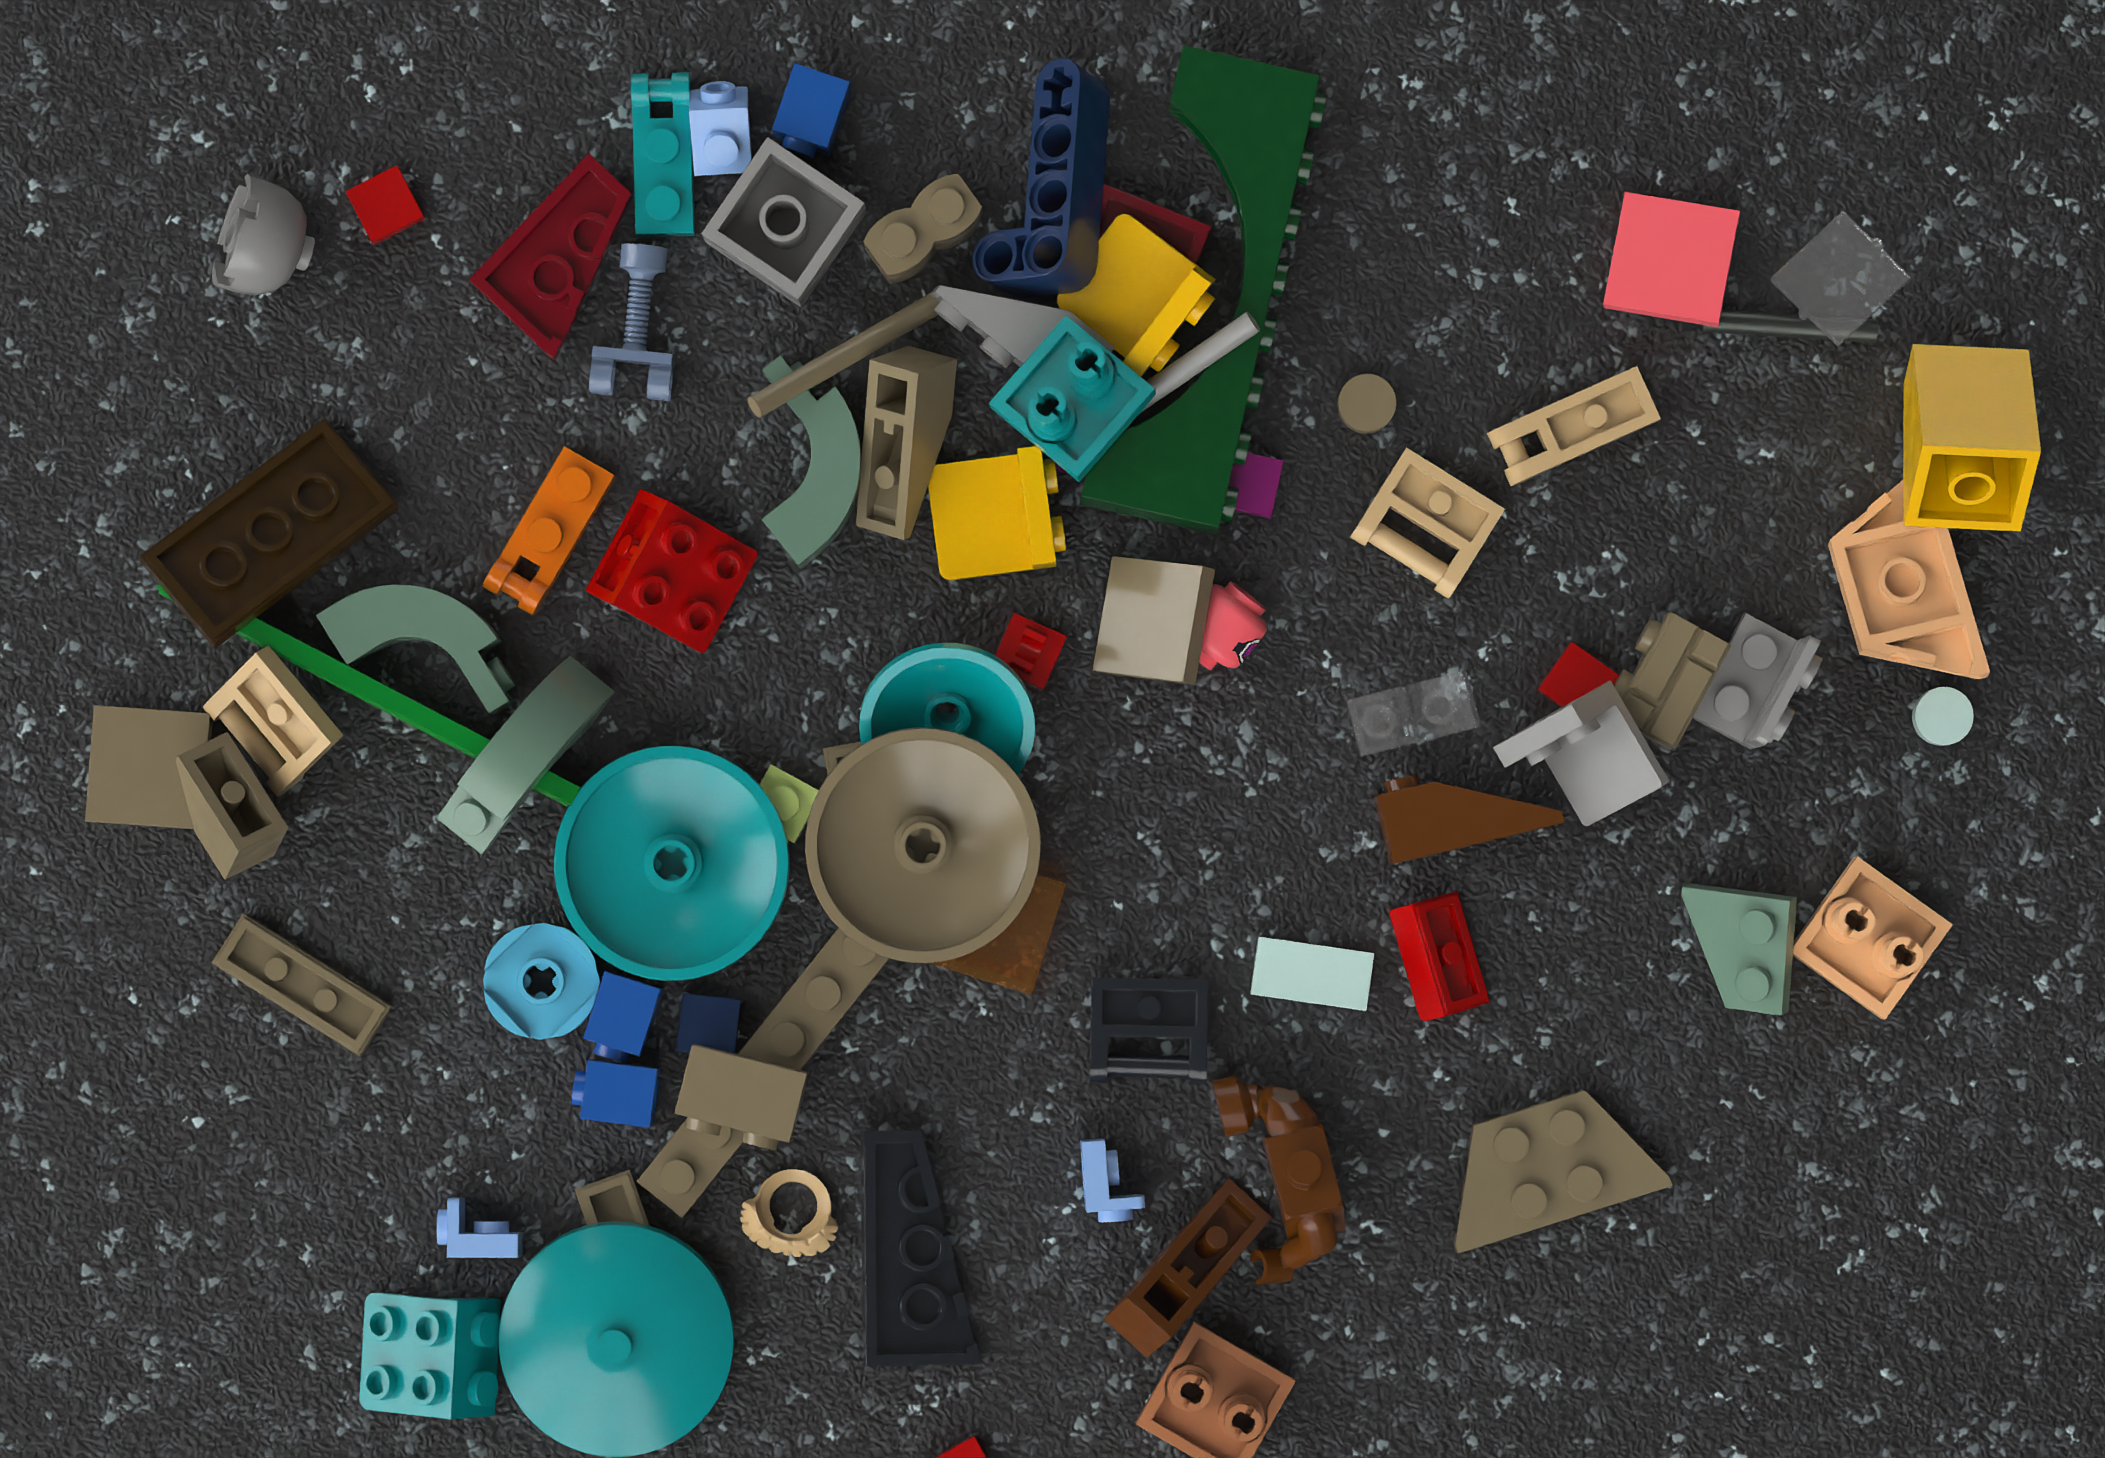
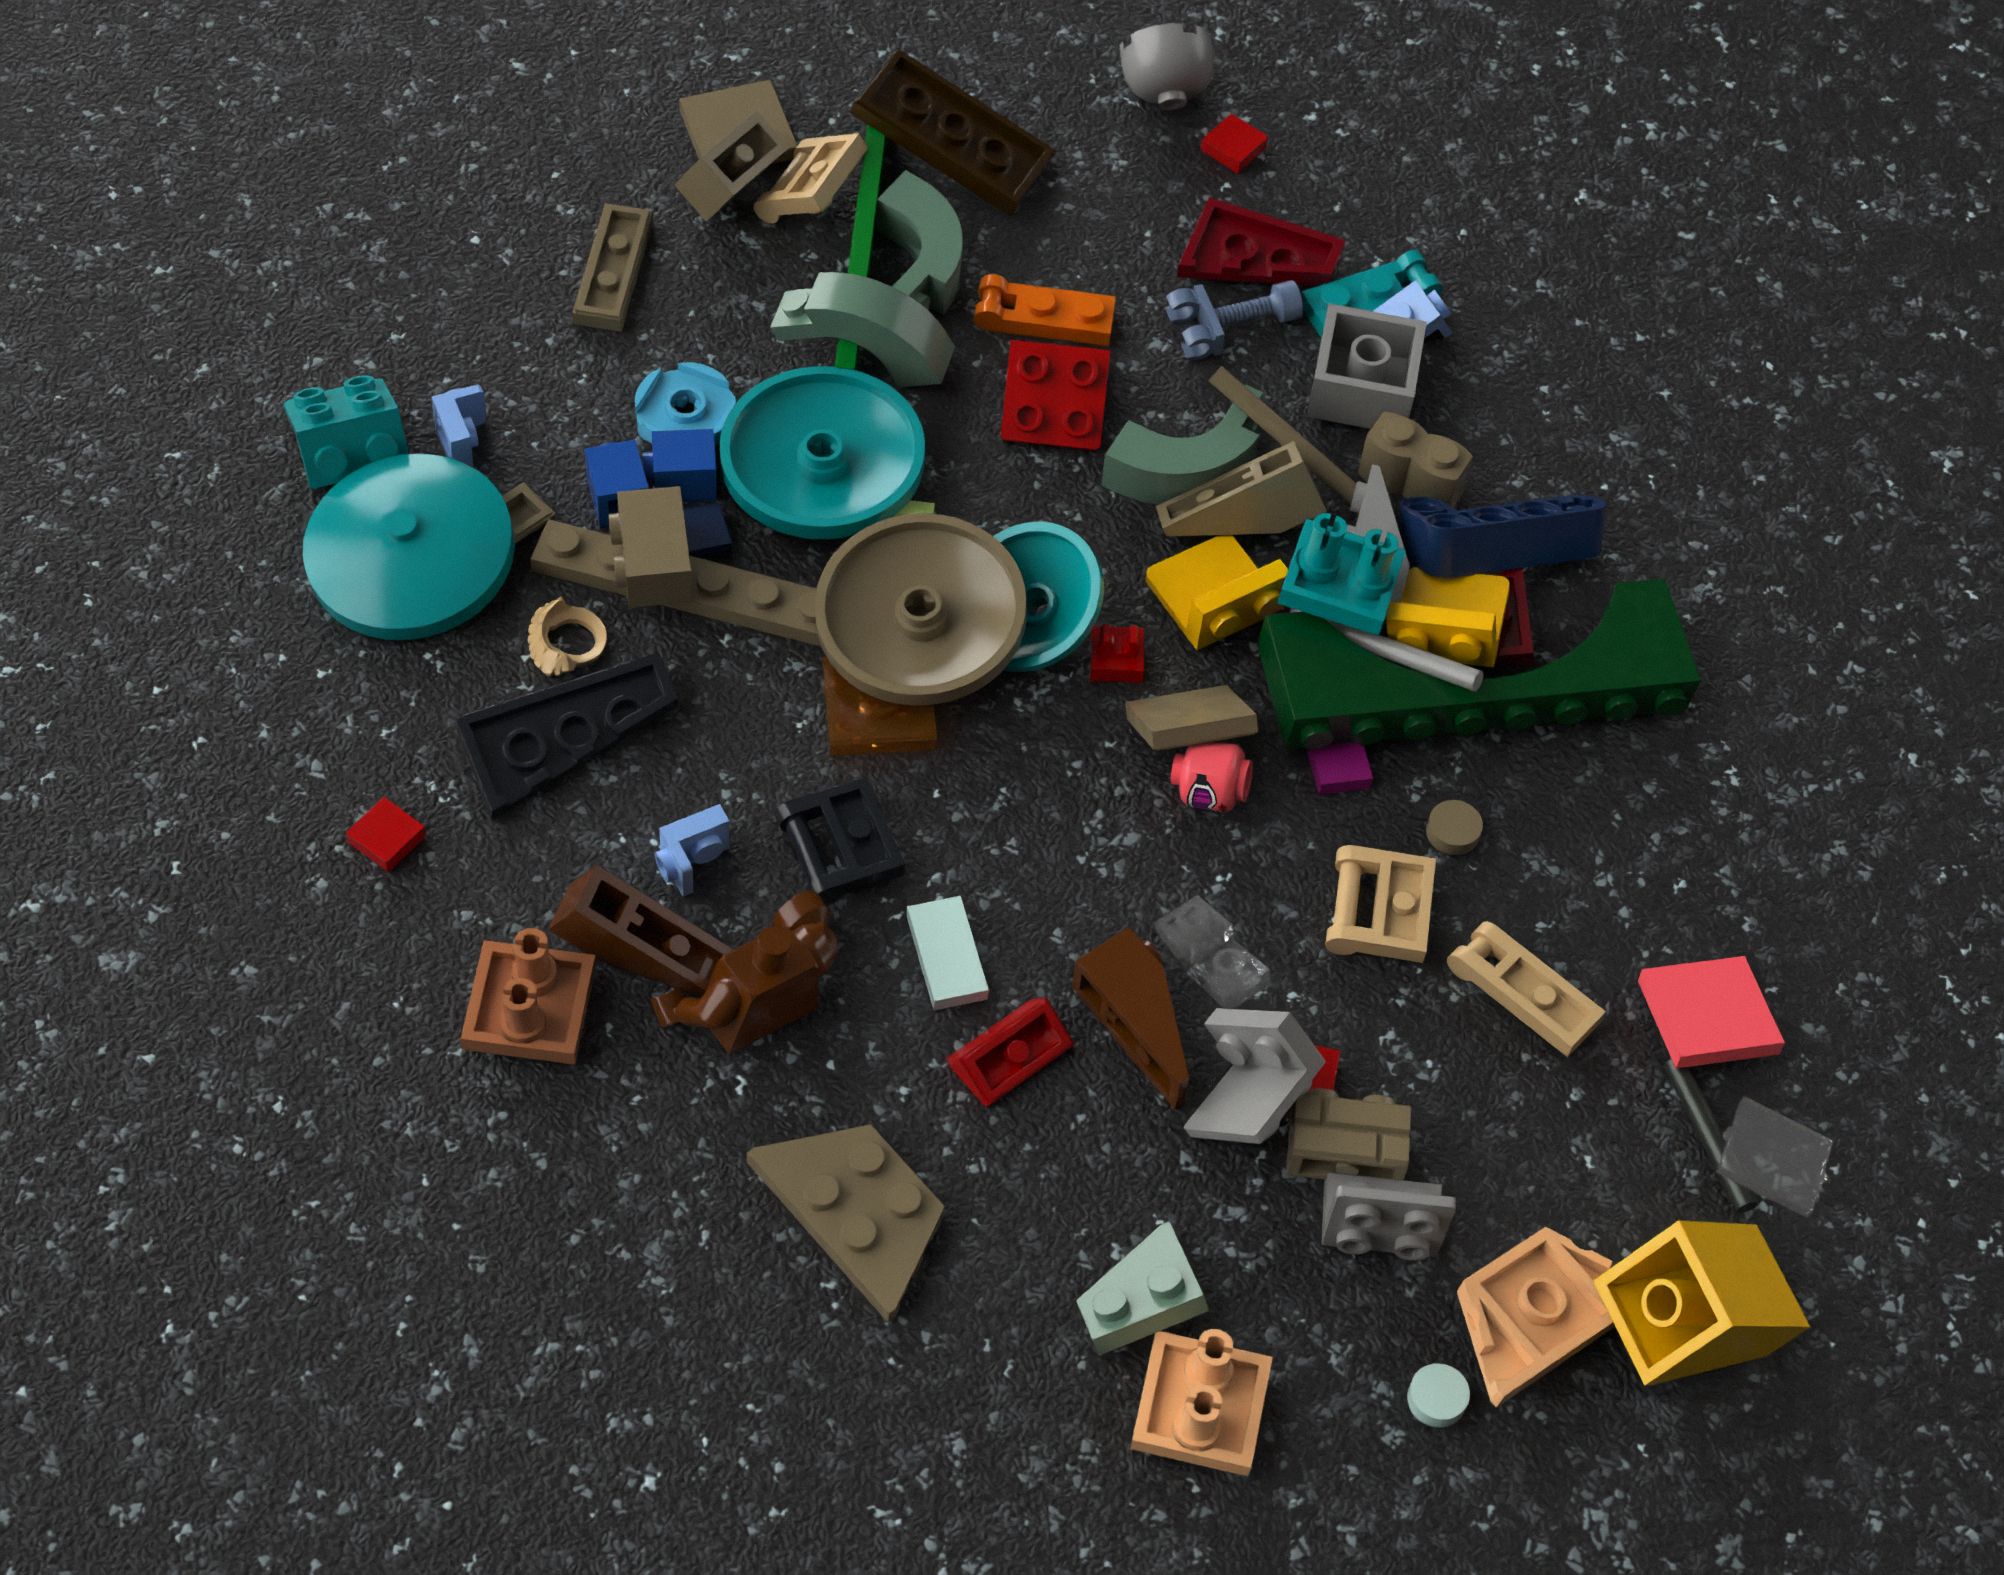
camera: 65 degrees right, 30 degrees down
blue brick [772,63,852,160] -> none

